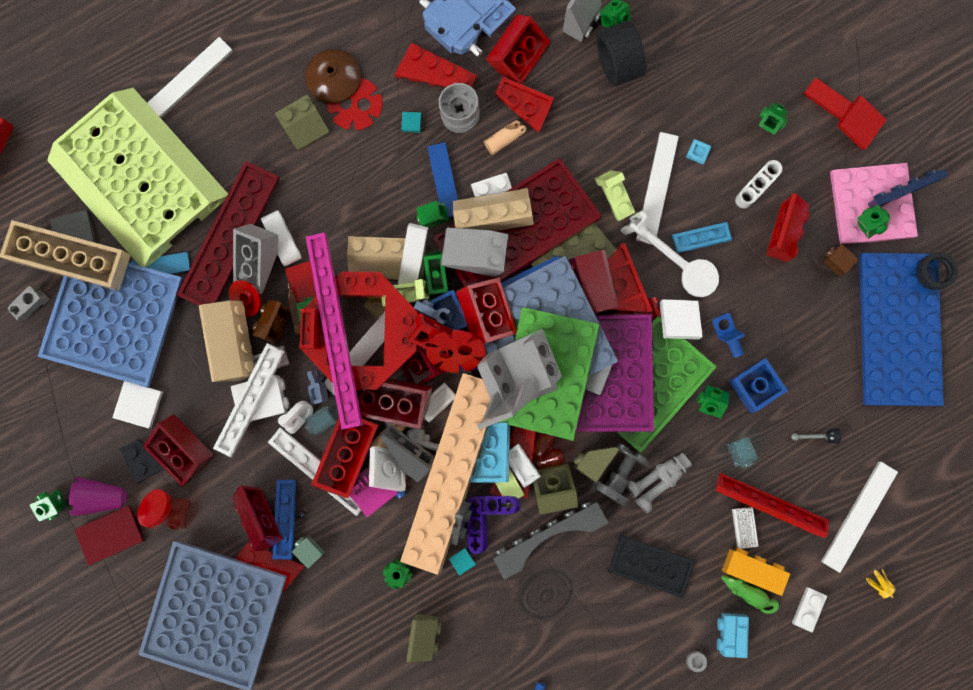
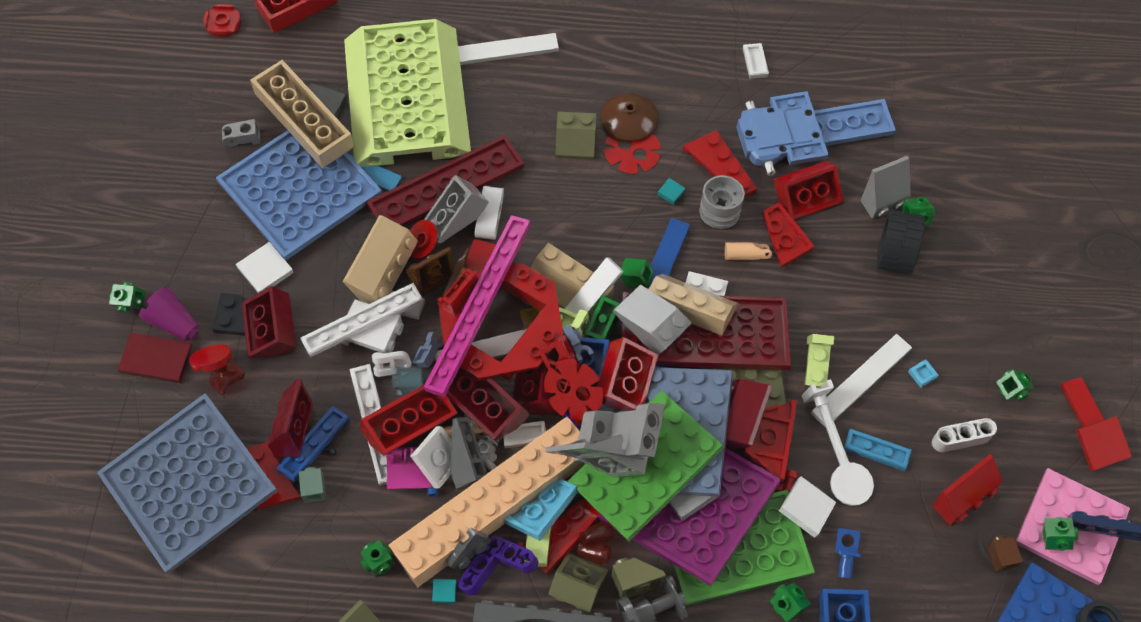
camera: 30 degrees right, 20 degrees down
white tile [509,444,541,488] -> none

